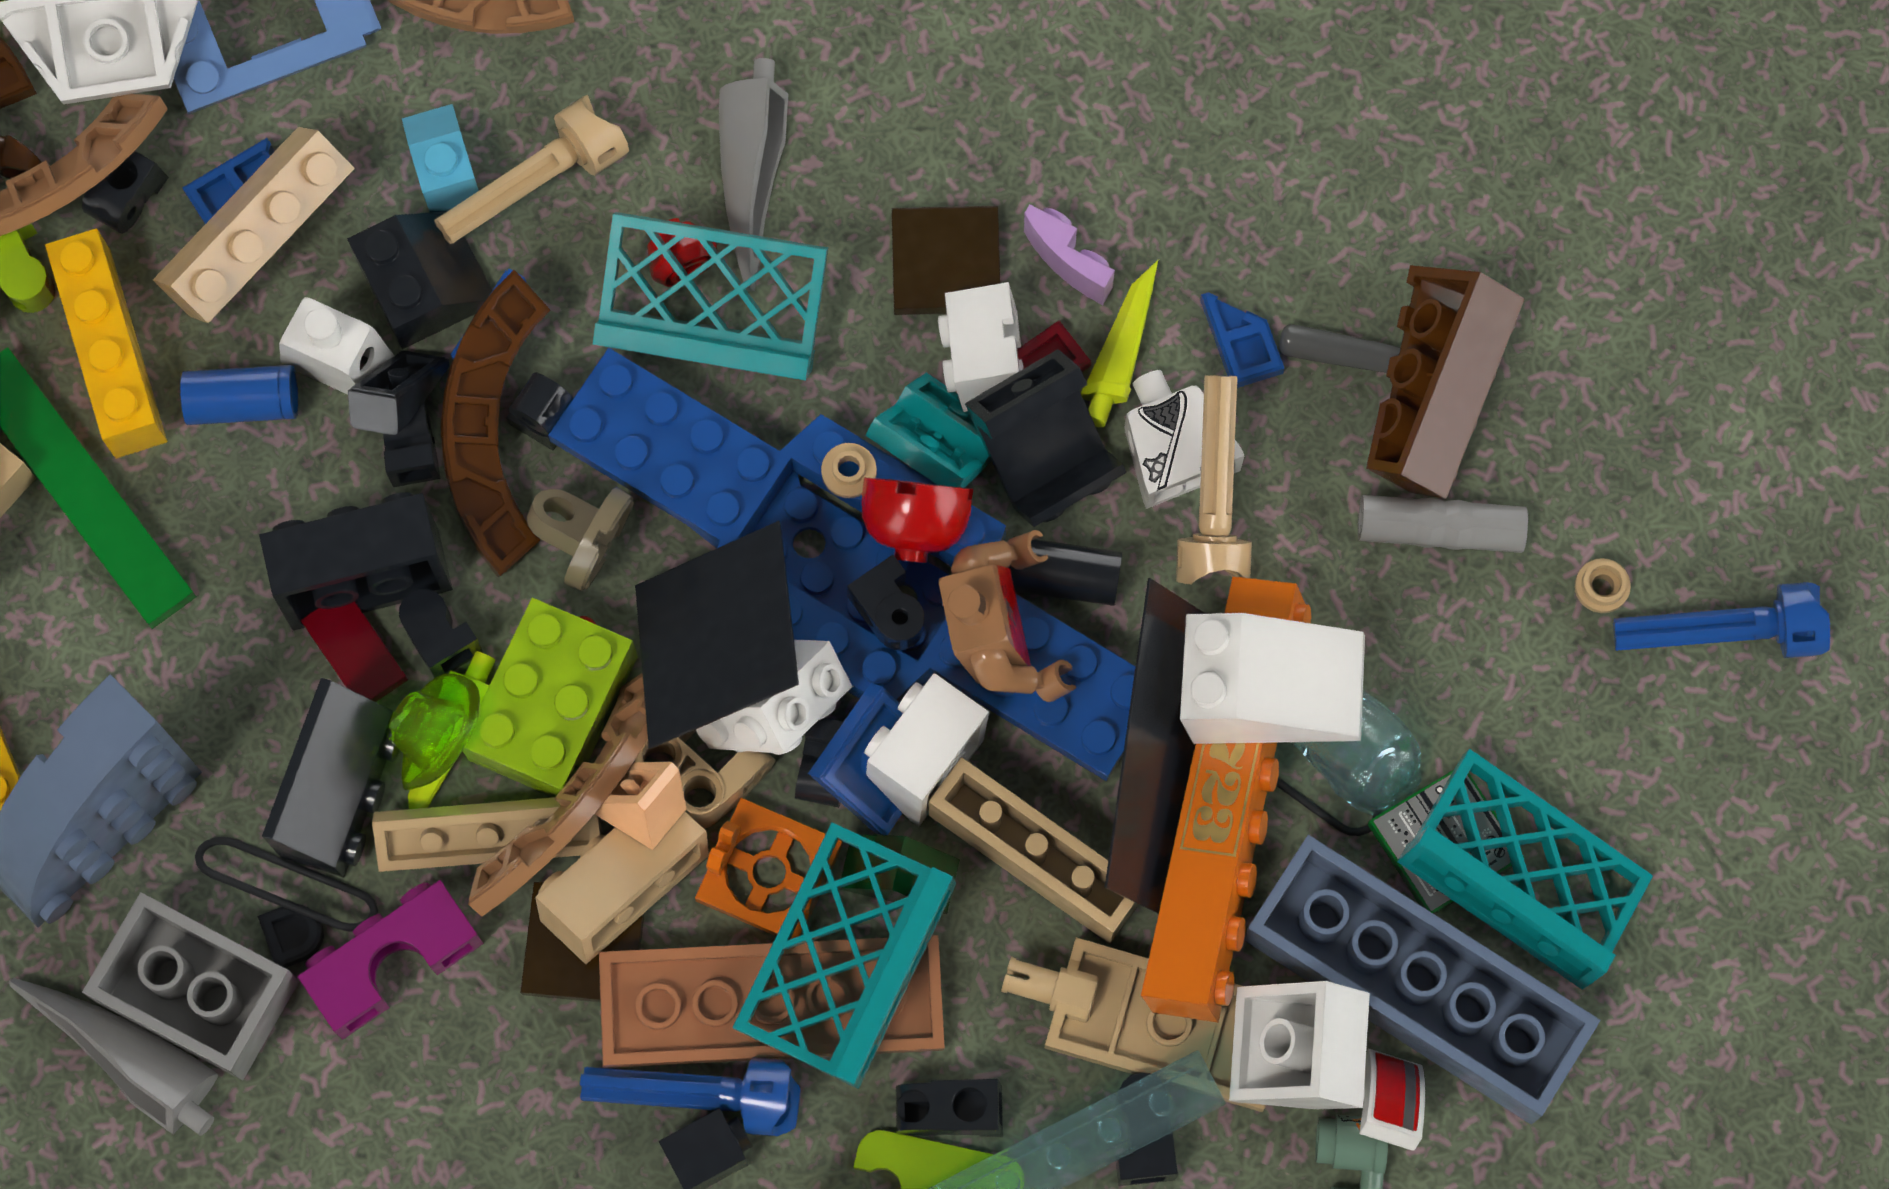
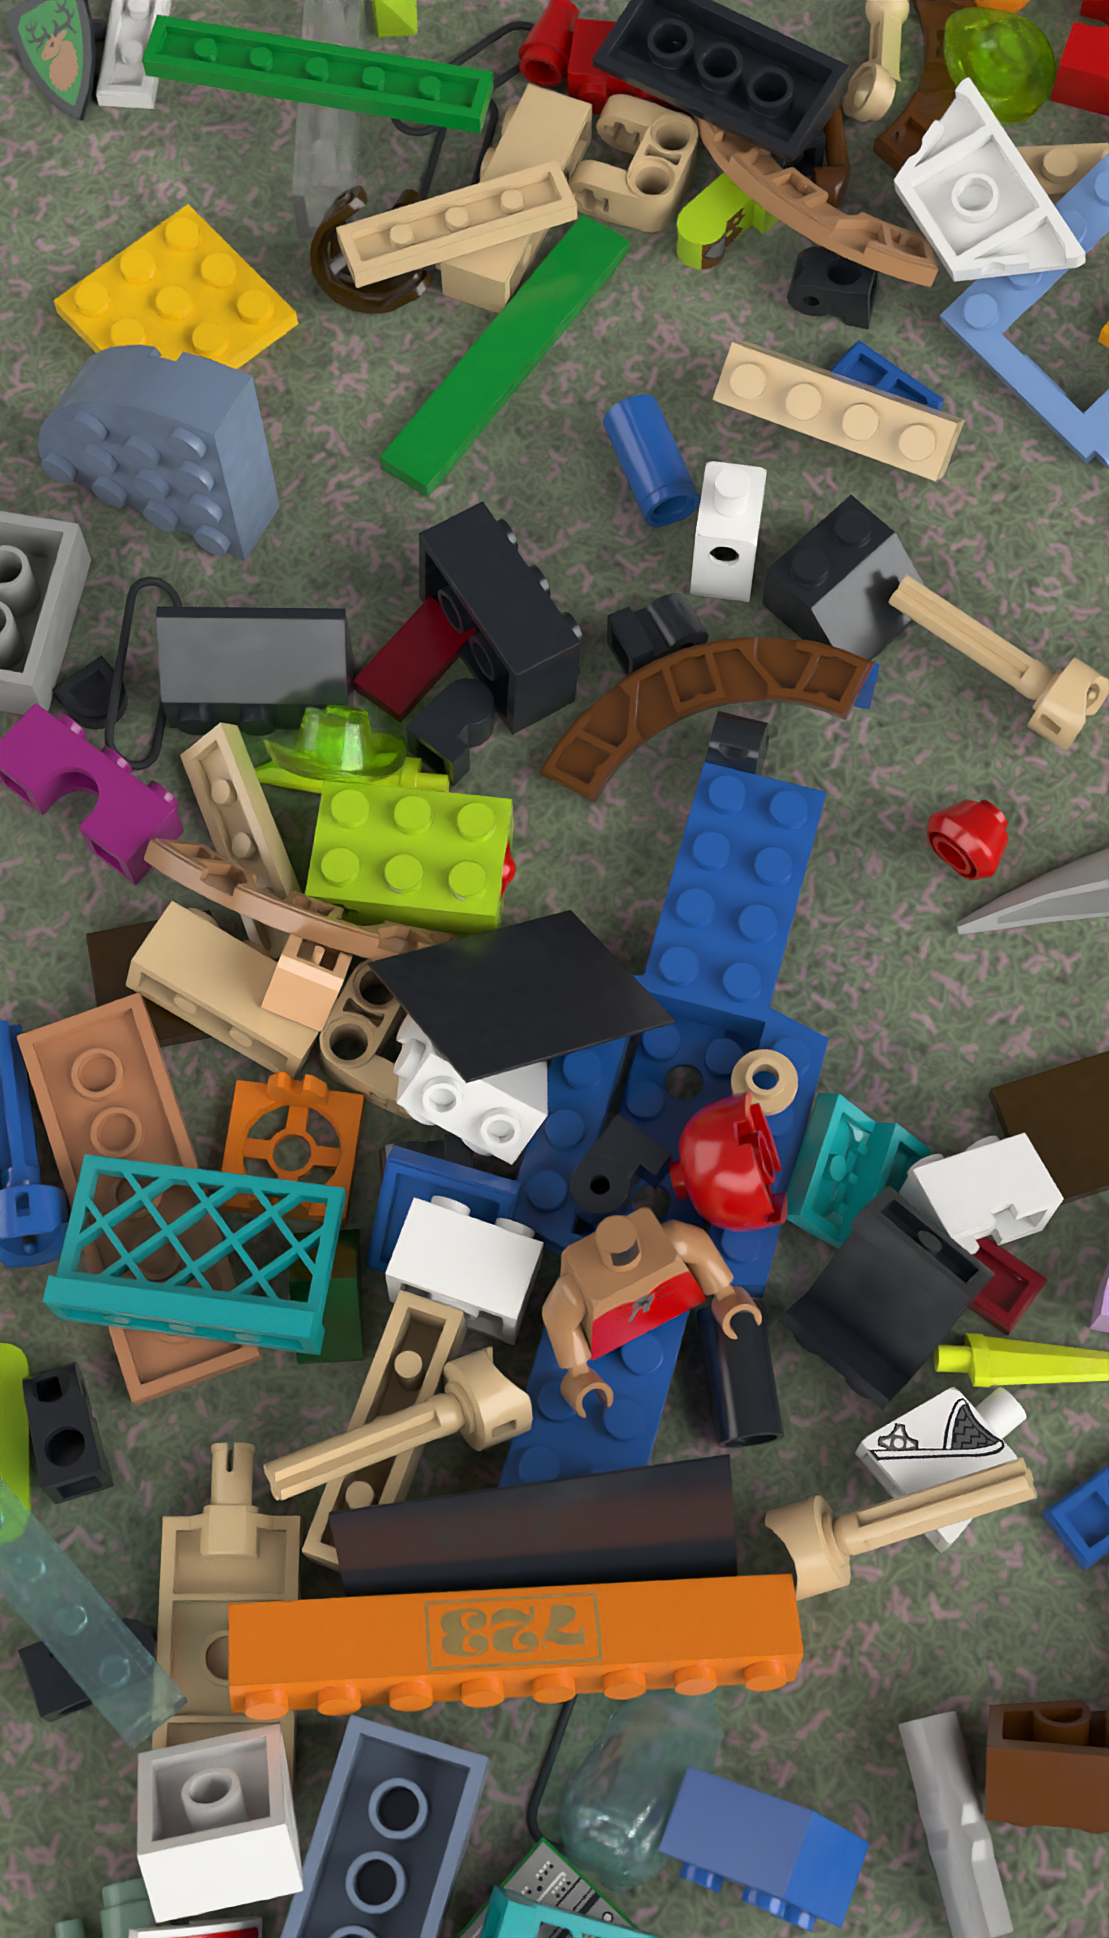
camera: 75 degrees right, 5 degrees down
yellow brick [45,228,168,459] -> none
black slope [348,350,450,435] -> none
medium azure slope [402,104,479,212] -> none
dark tan tile [527,486,634,591] -> none
teal fence [593,212,828,381] -> none
white slope [1180,613,1365,744] -> none
none -> tan piece [264,1346,533,1501]
none -> blue brick [658,1766,870,1932]

